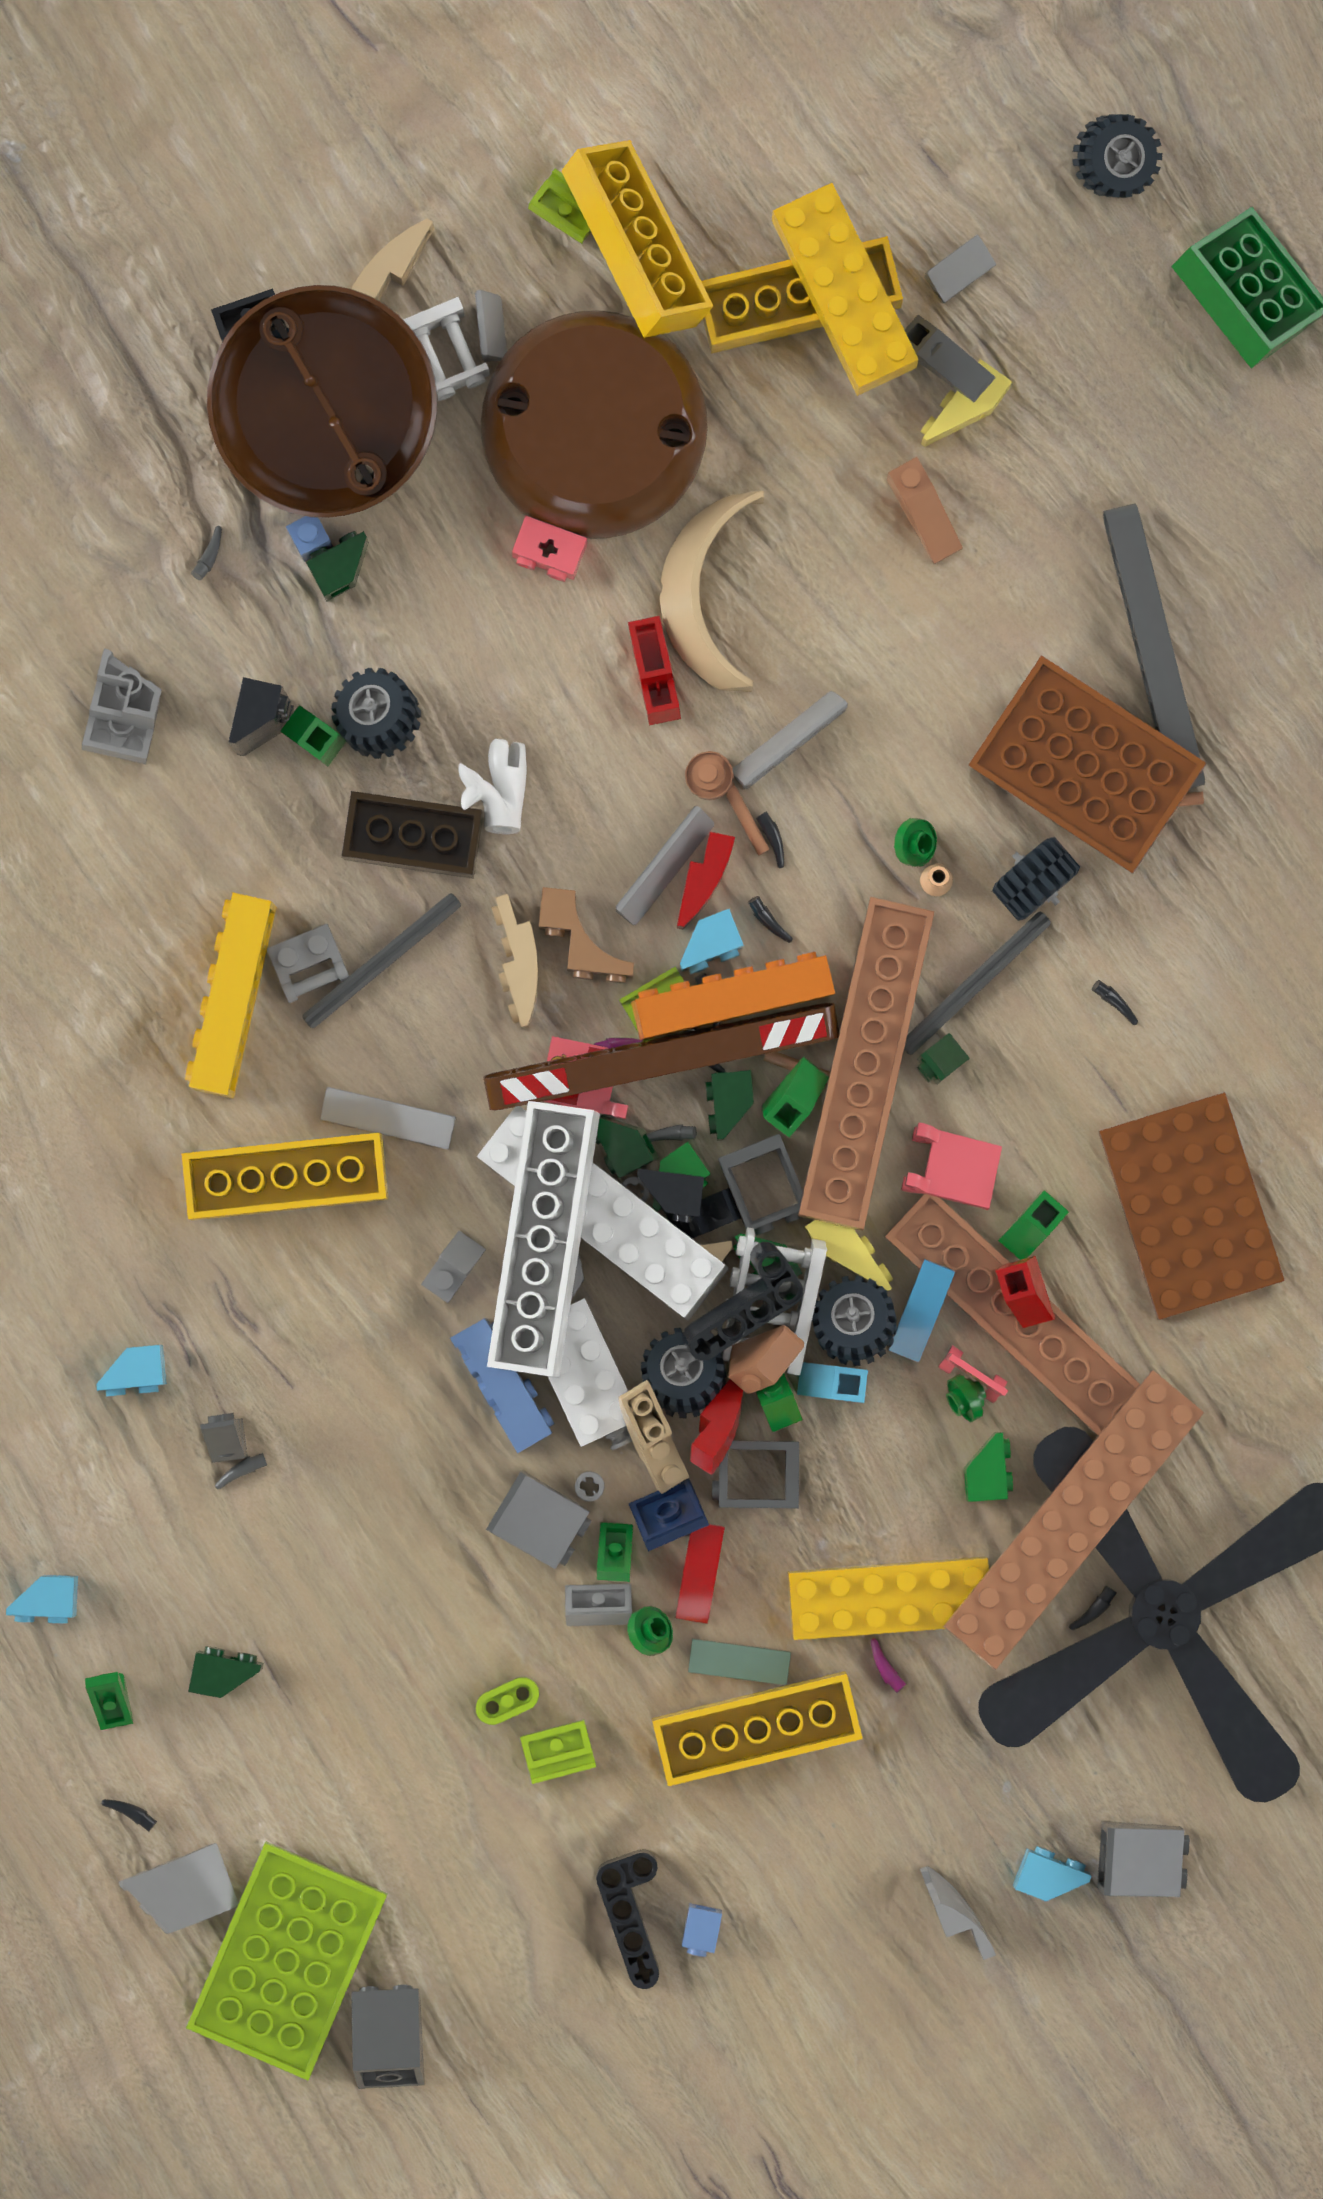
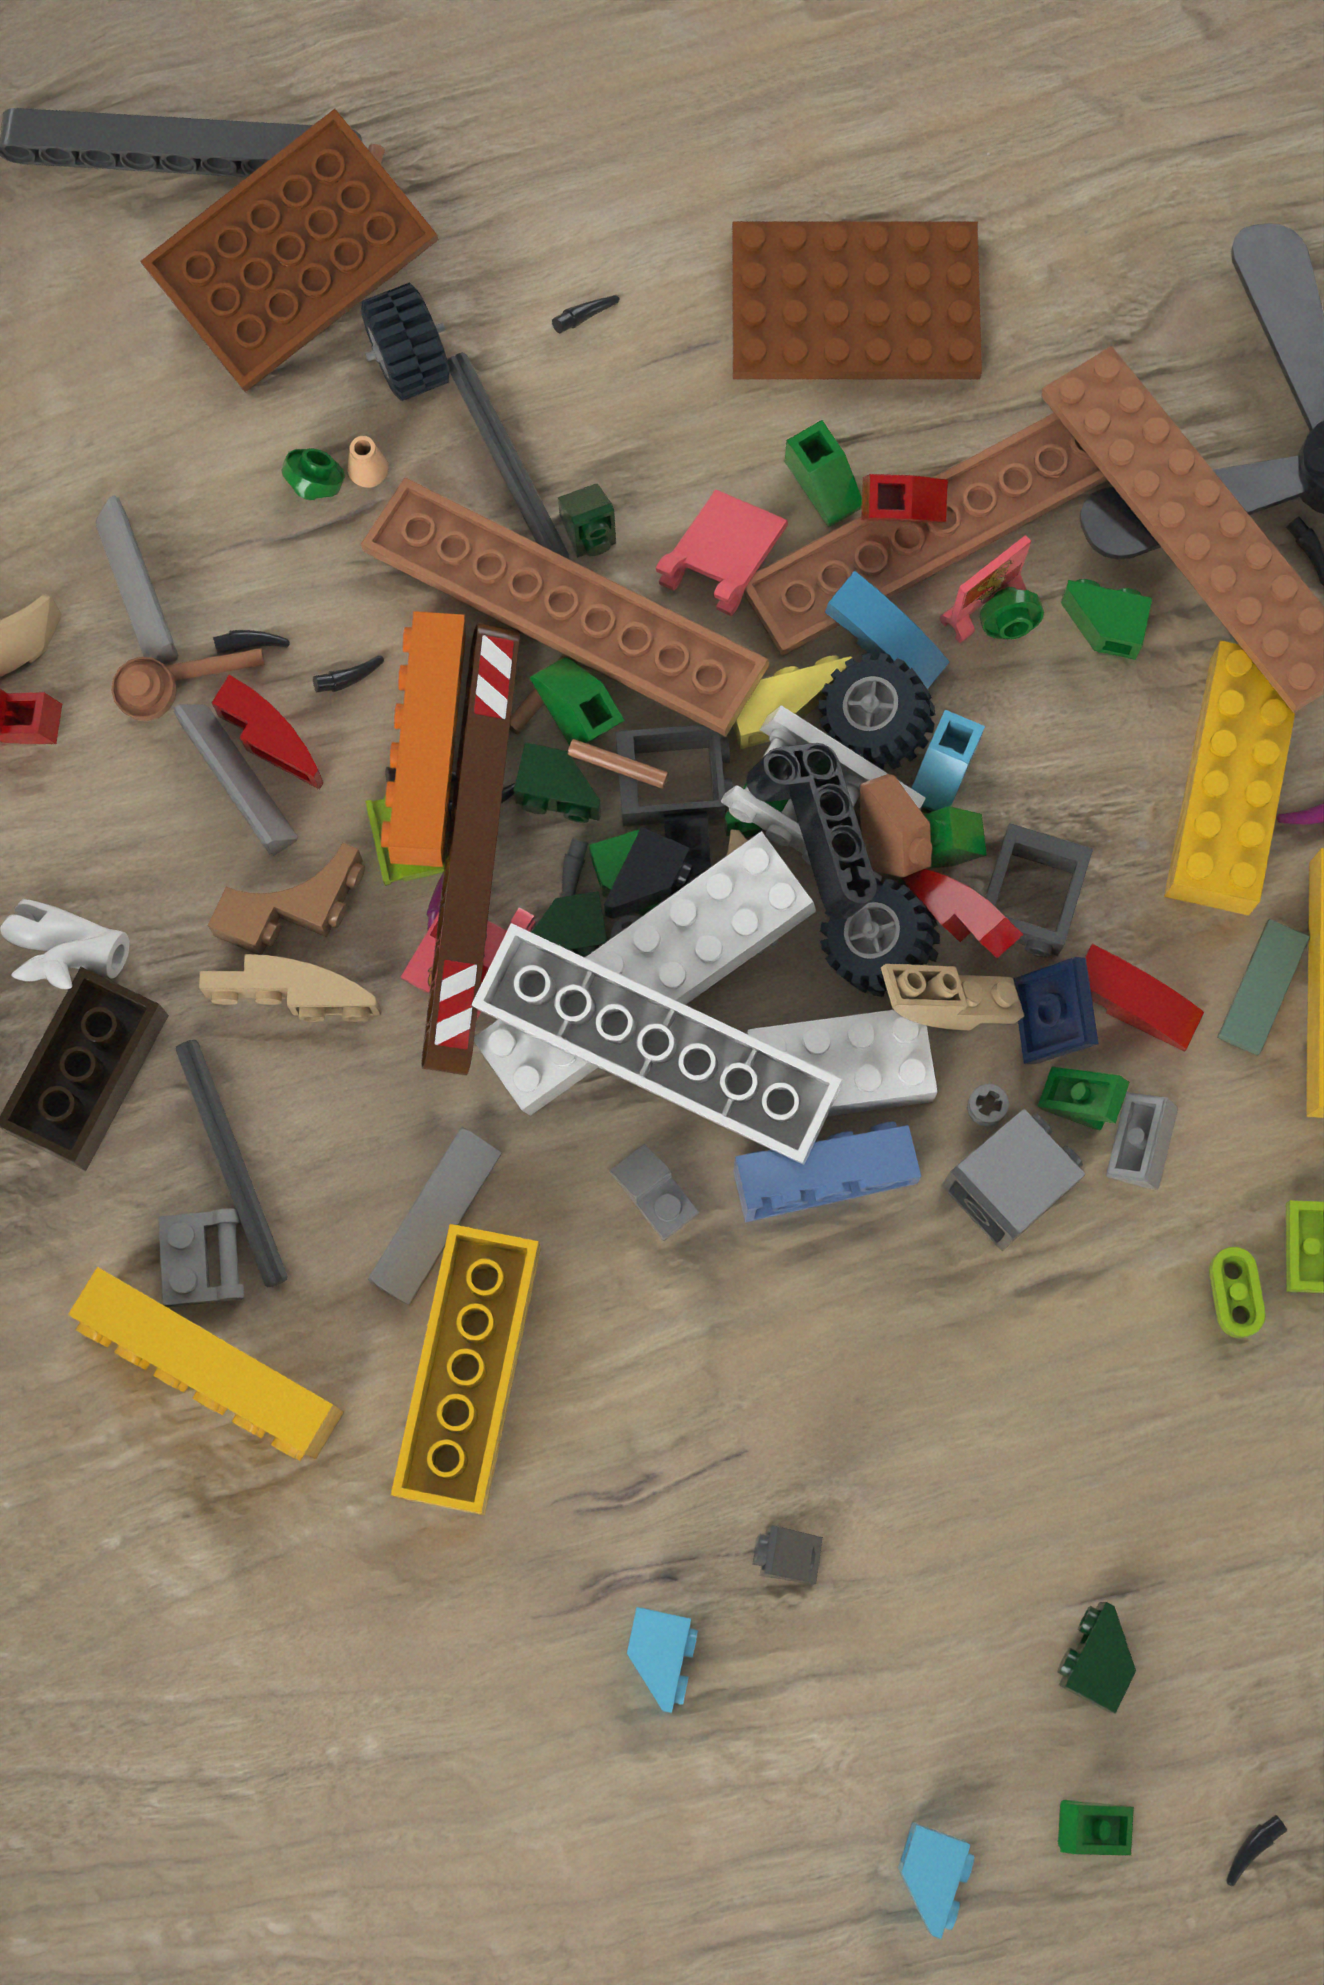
camera: 70 degrees left, 10 degrees down
dark grey helmet [215,1453,267,1489] -> none
light grey bush [605,1426,632,1450] -> none
green plate [627,1606,673,1656] -> none
medium azure slope [680,909,744,974] -> none
none -> nougat piece [568,739,669,789]

